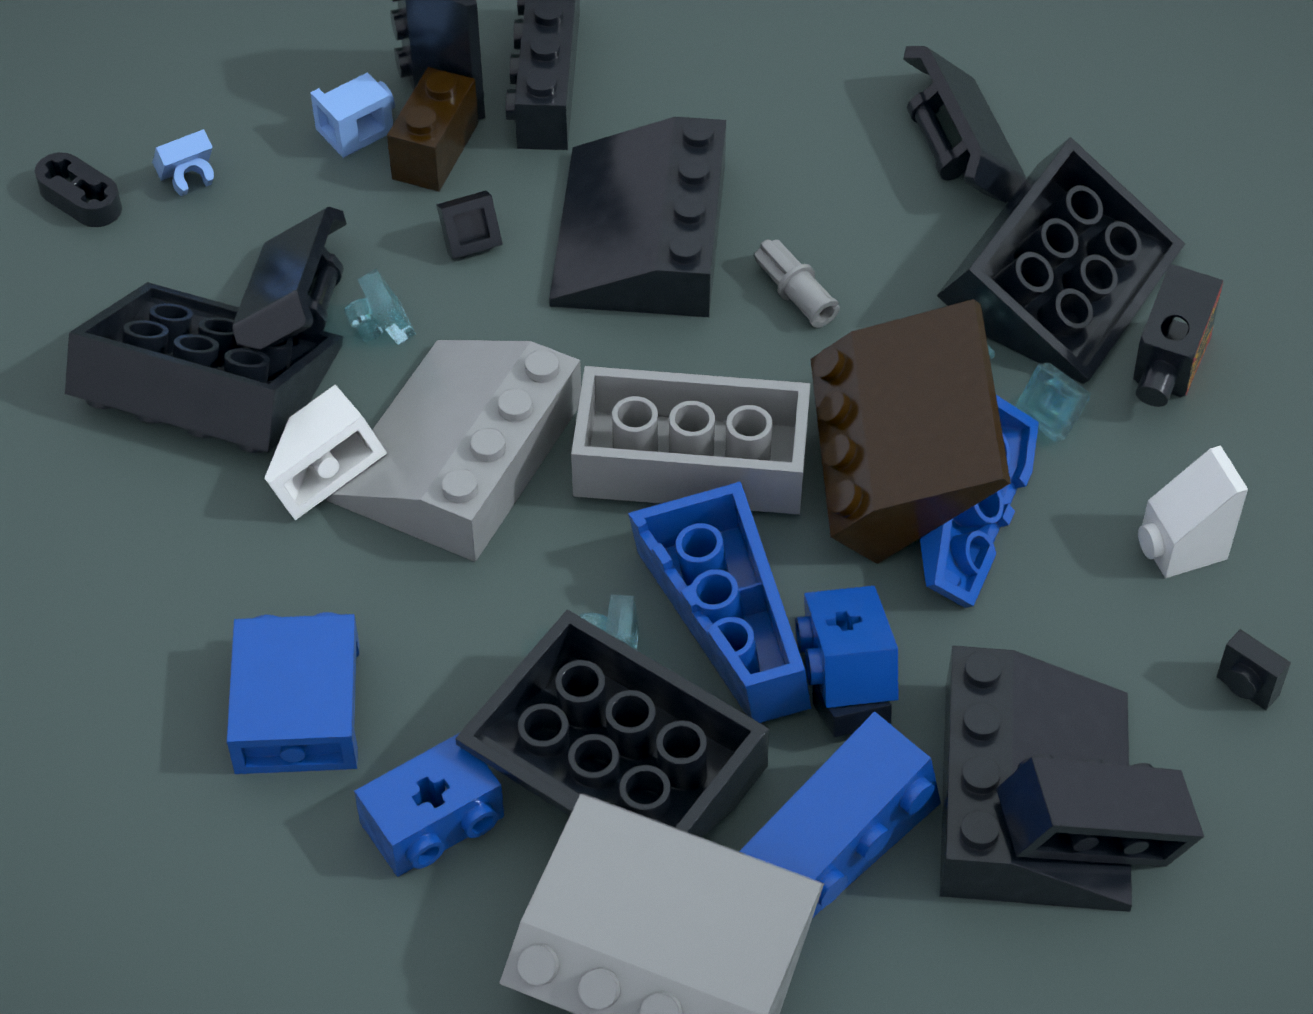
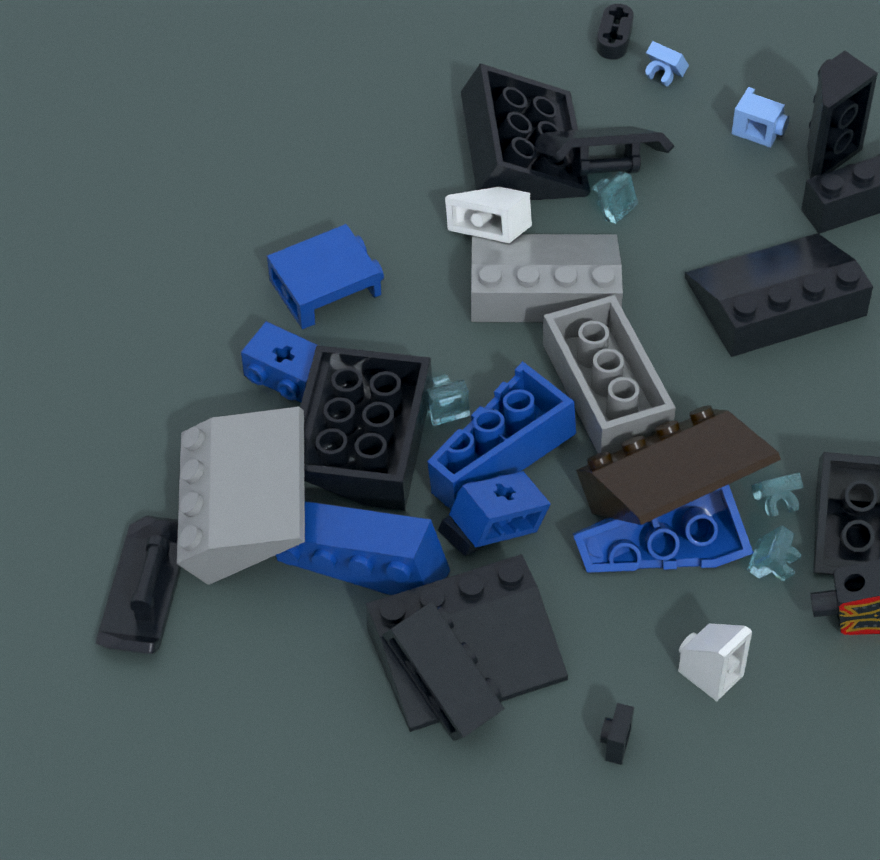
camera: 65 degrees right, 0 degrees up
dark brown brick [387,67,478,192] -> none
black tile [436,190,503,259] -> none
light grey axle [754,239,840,328] -> none

